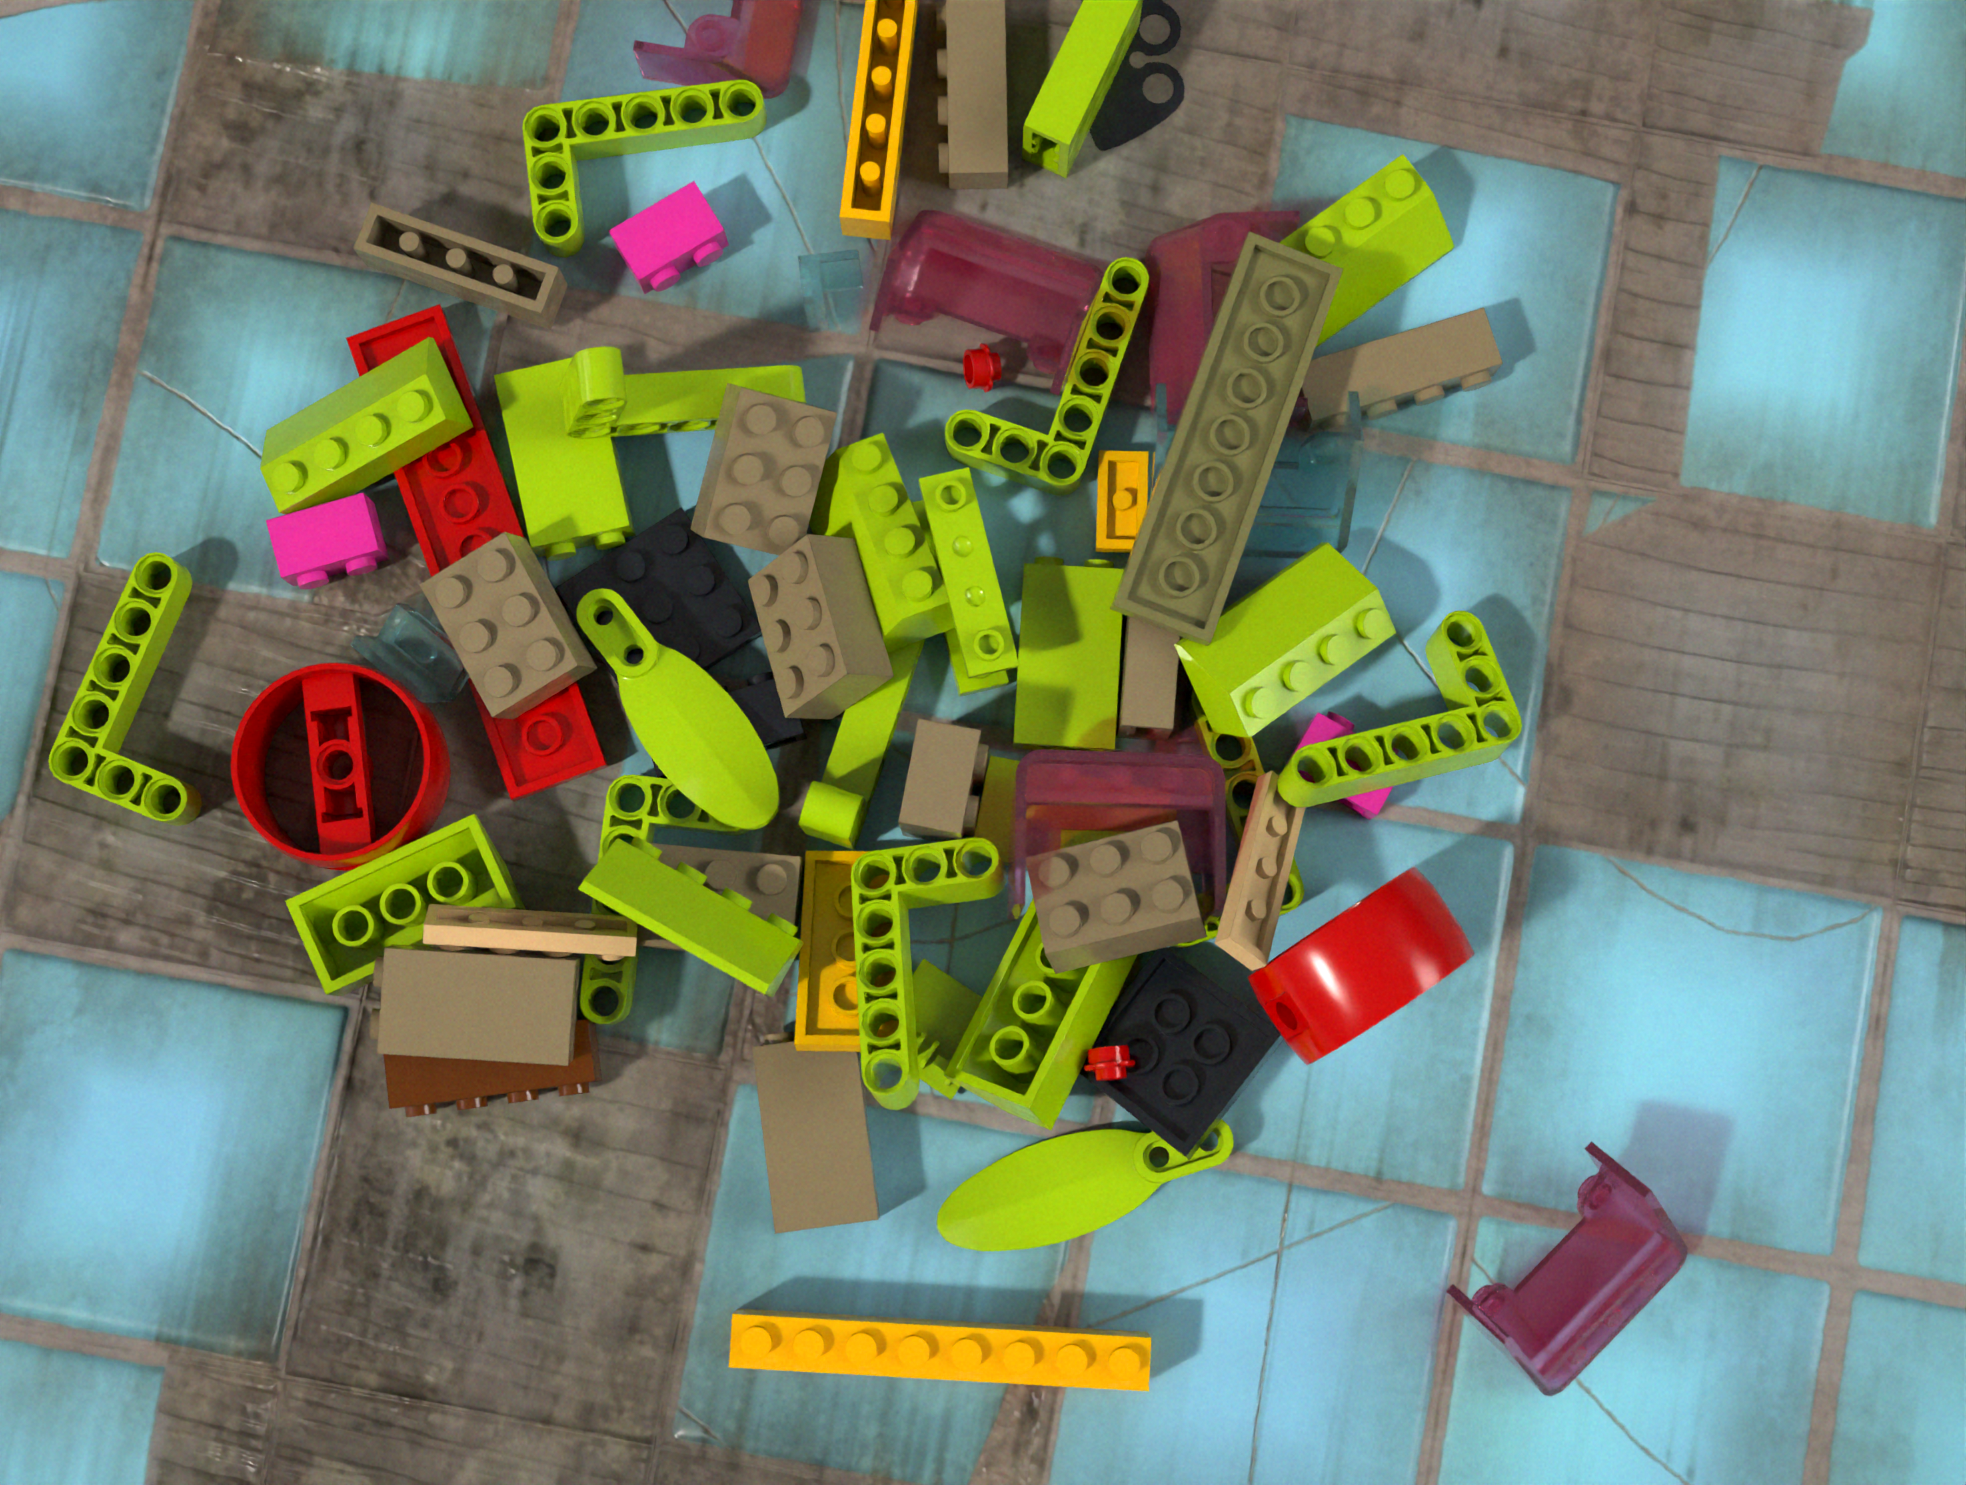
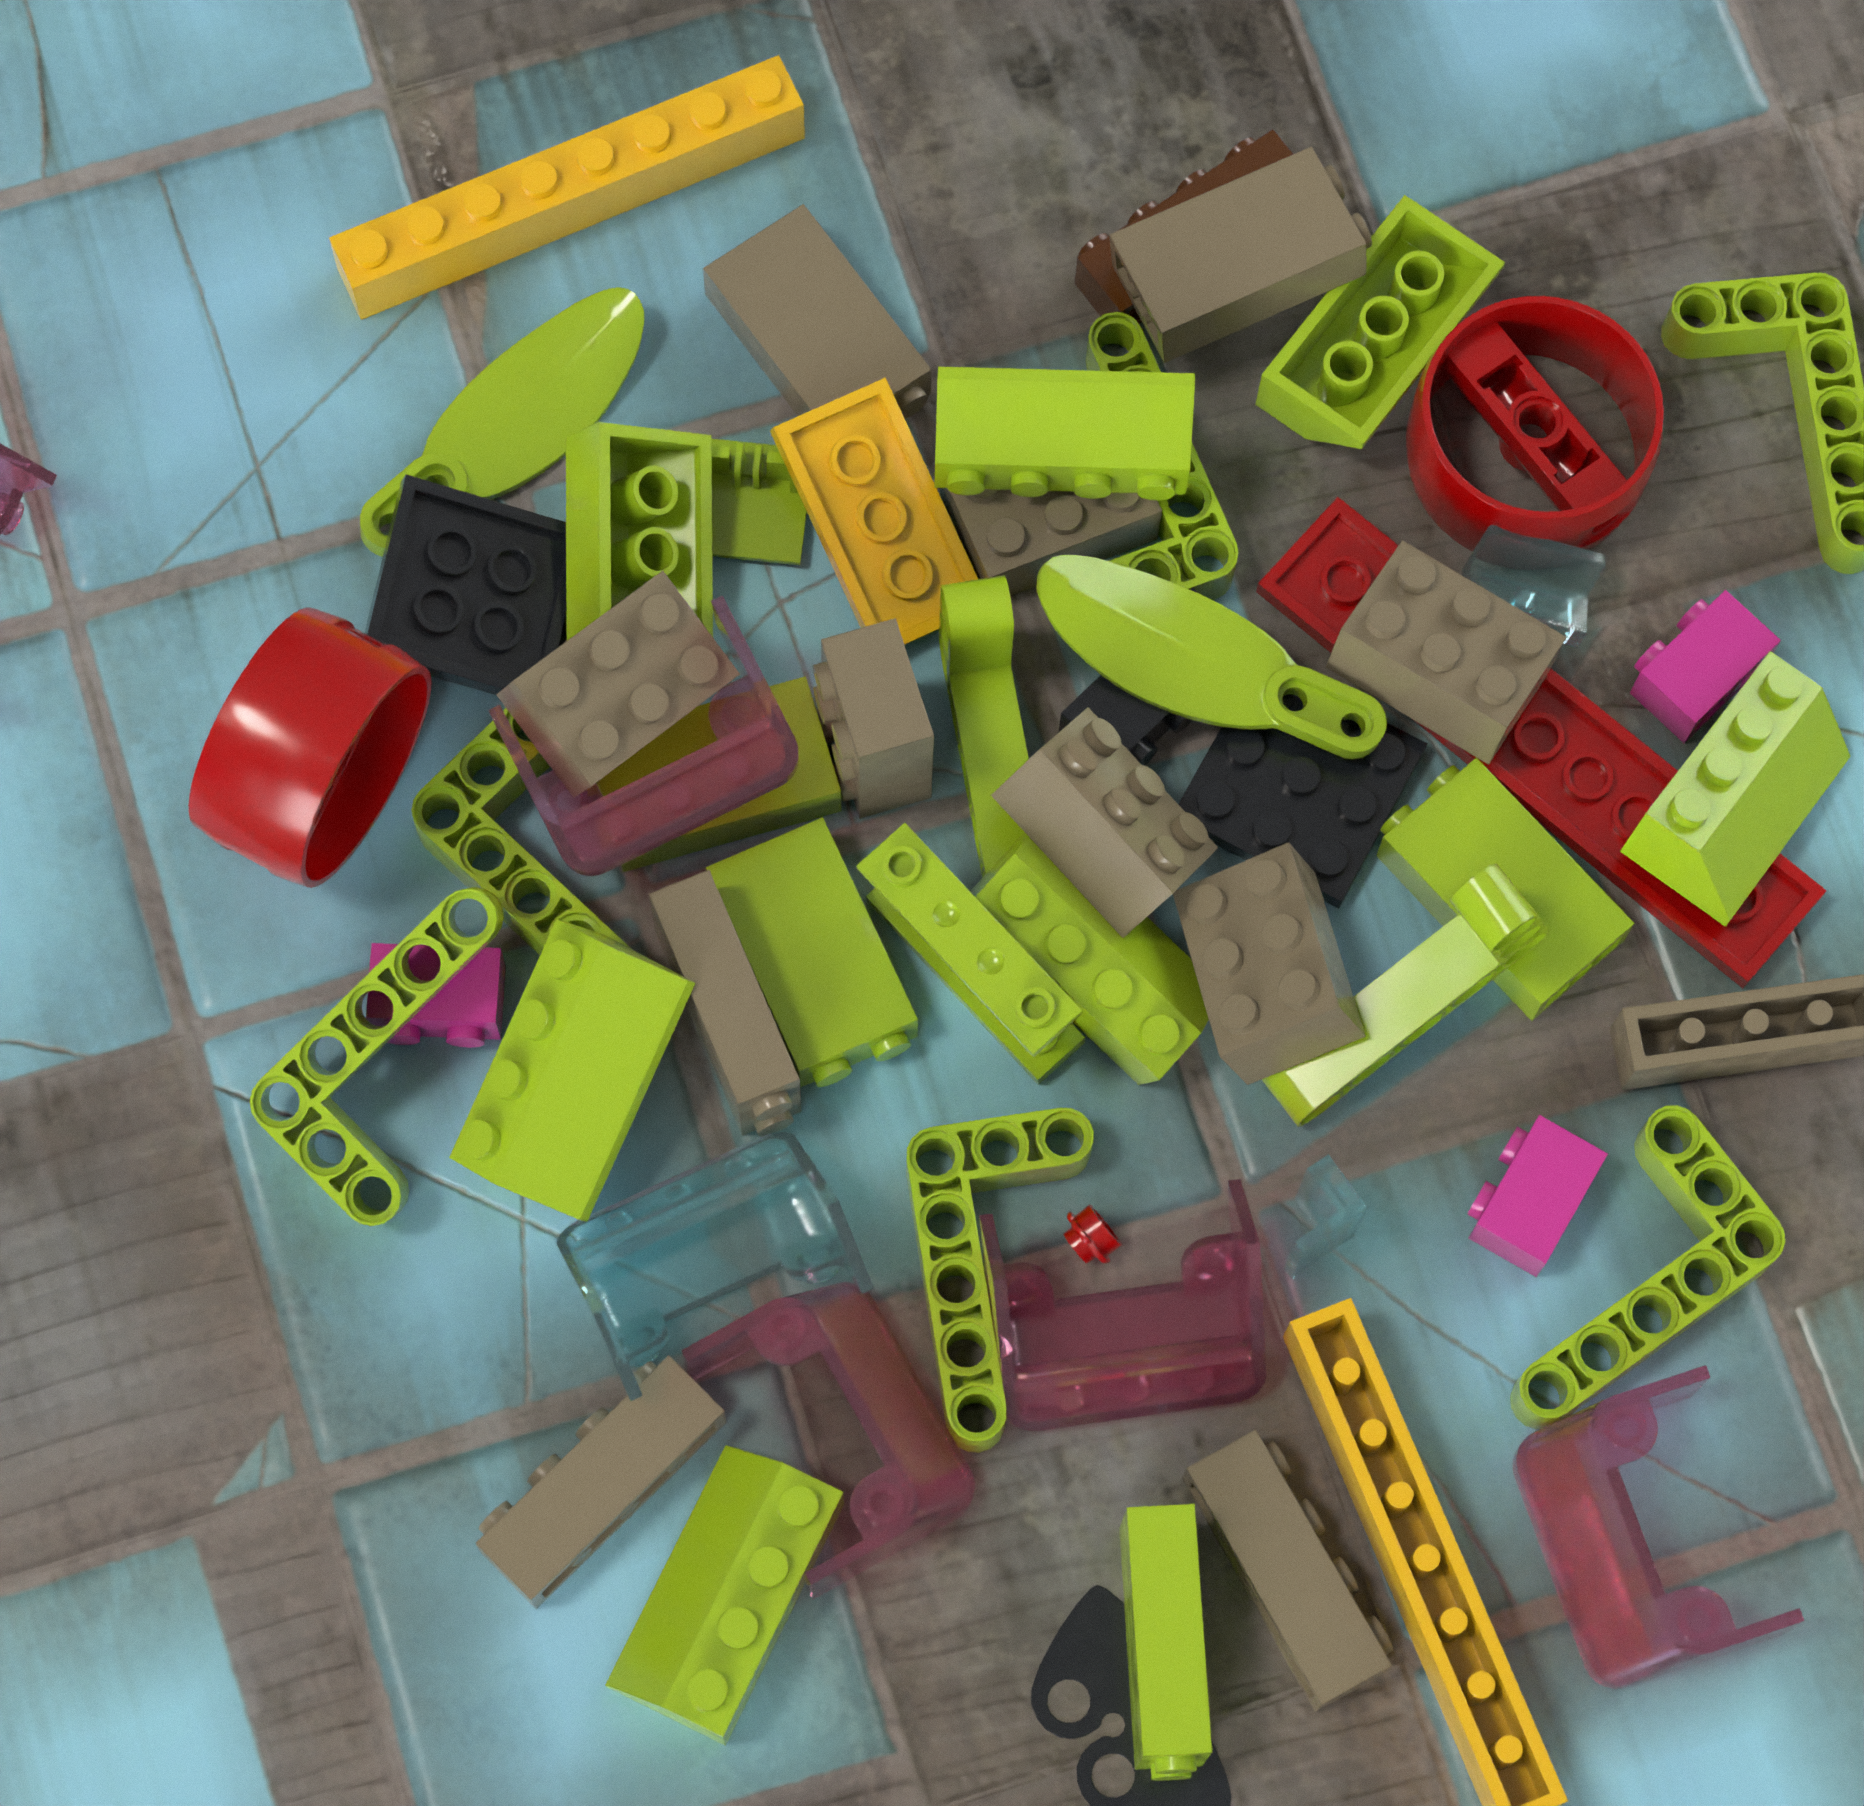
camera: 150 degrees right, 10 degrees down
tan plate [423,904,638,960] -> none
lime beam [851,837,1007,1110] -> none
red plate [1084,1045,1135,1081] -> none
yellow plate [1096,450,1149,553] -> none
olive plate [1110,231,1343,646] -> none
tan plate [1215,771,1306,971] -> none

